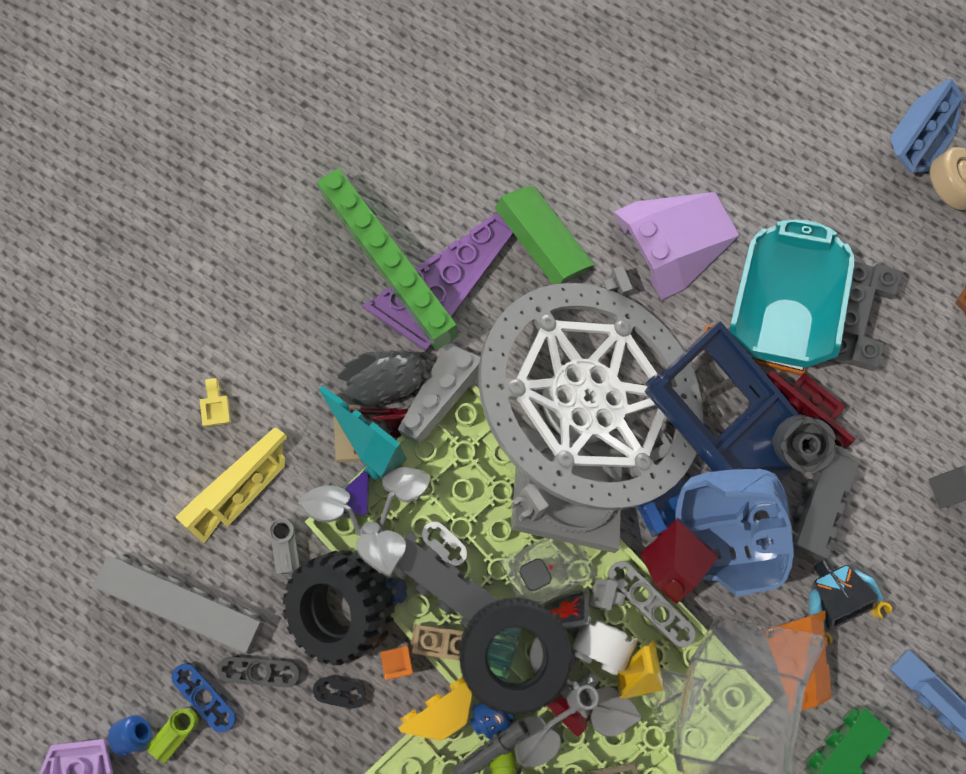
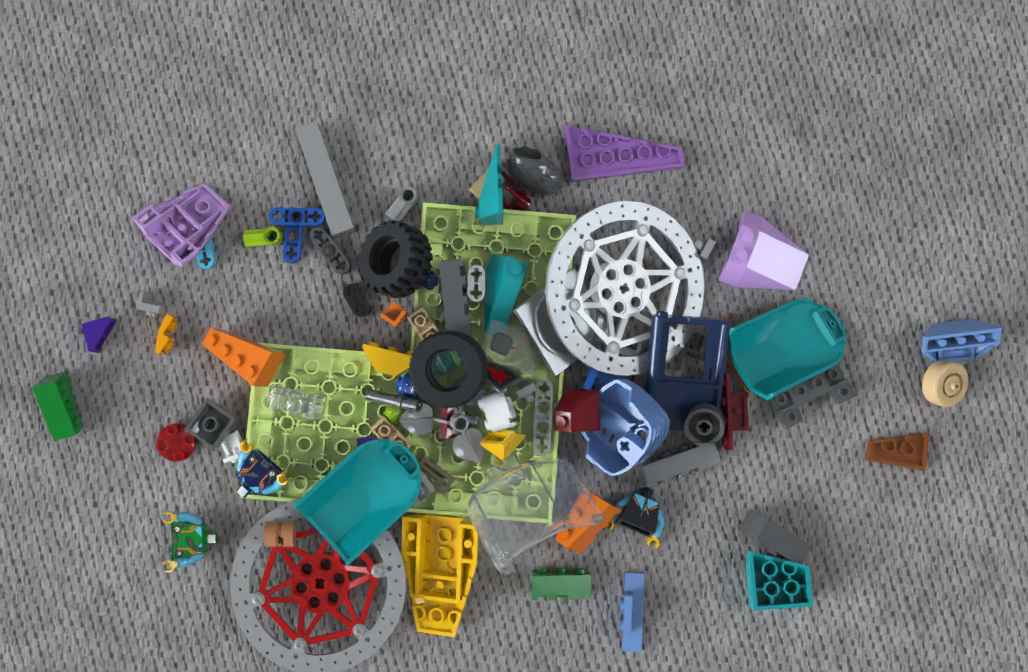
camera: 55 degrees right, 10 degrees up
blue head [108,715,152,757] -> none
light yellow wedge [176,428,287,543] -> none
light yellow plate [200,378,231,427] -> none
light grey plant [298,467,430,577] -> none
bright green brick [317,168,458,351] -> none
dark purple slope [342,471,369,518] -> none
light grey wing [397,344,480,445] -> none
bright green slope [495,186,595,284] -> none
light grey tile [511,483,549,522] -> none
none -> blue beam [269,207,326,227]
none -> teal wedge [484,253,529,336]

